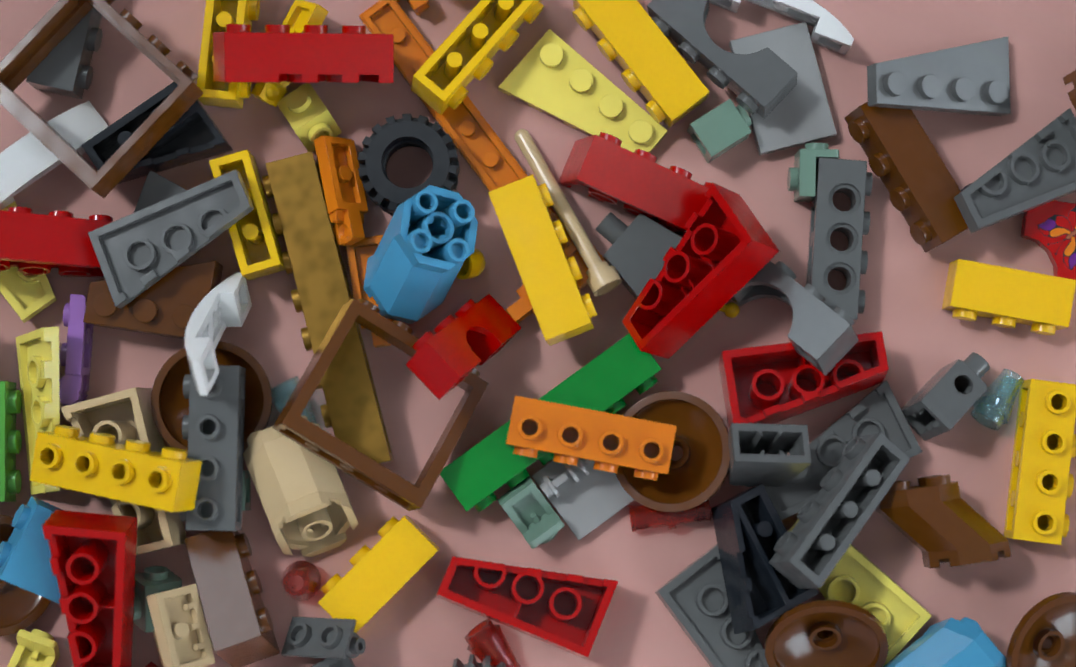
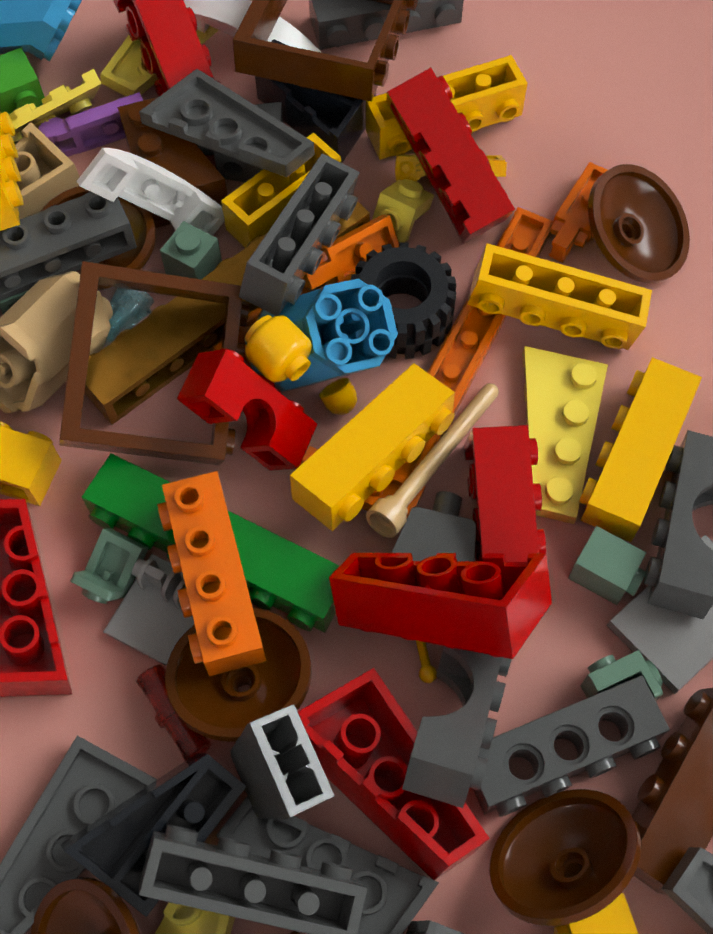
camera: 65 degrees right, 20 degrees down
none -> sand green brick [160,221,222,279]
none -> dark grey brick [239,153,360,316]
none -> yellow head [245,315,312,383]
none -> reddish brown dish [489,789,641,926]

